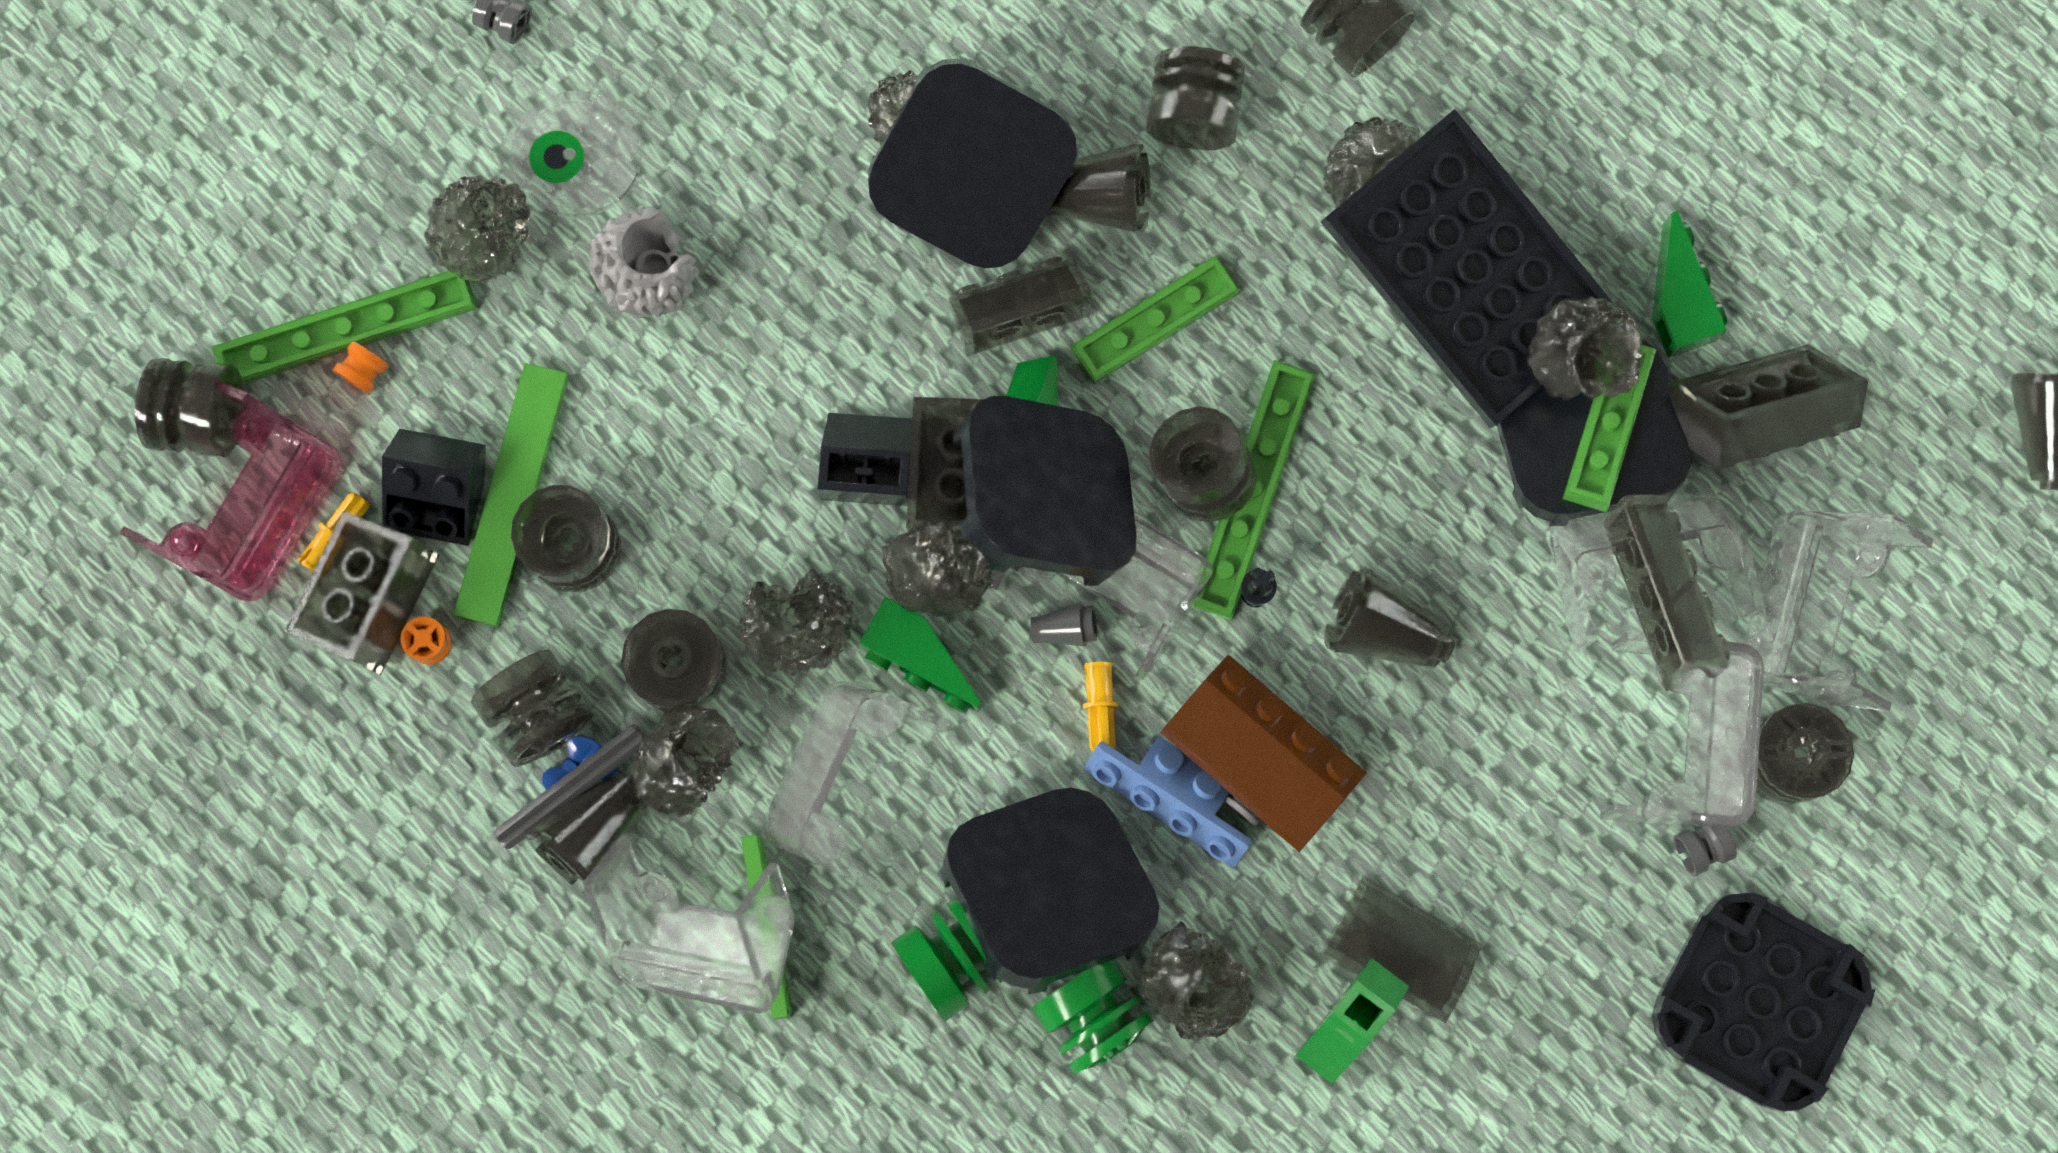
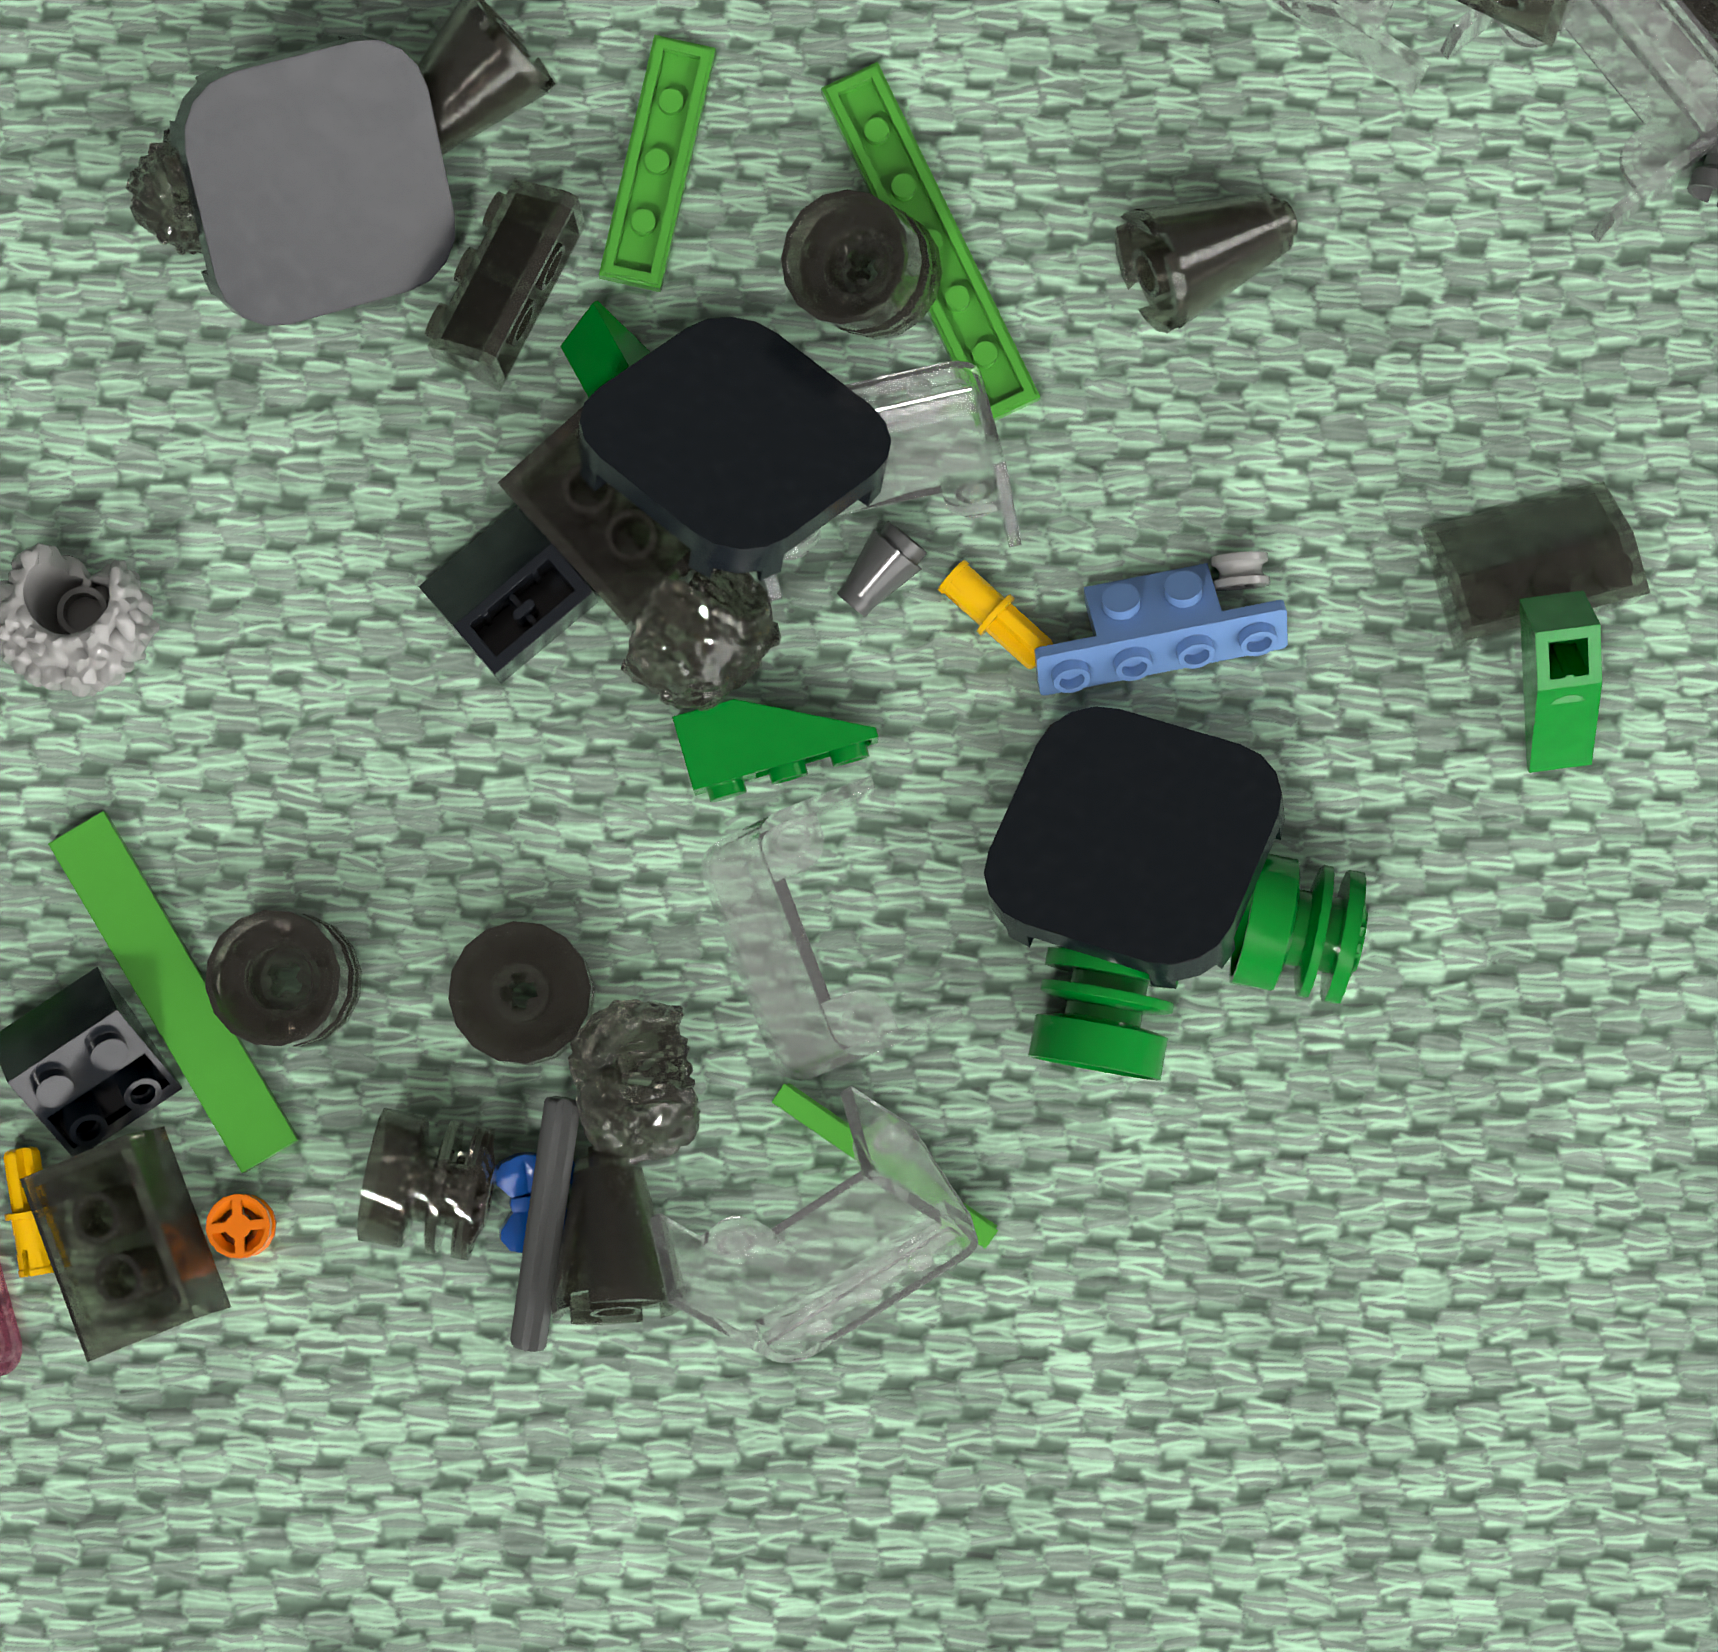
camera: 50 degrees left, 5 degrees up
clear smoke hair [740,569,855,676] -> none
clear smoke hair [1141,922,1253,1040] -> none
reddish brown slope [1160,654,1367,852] -> none
black axle [1241,567,1277,608] -> none

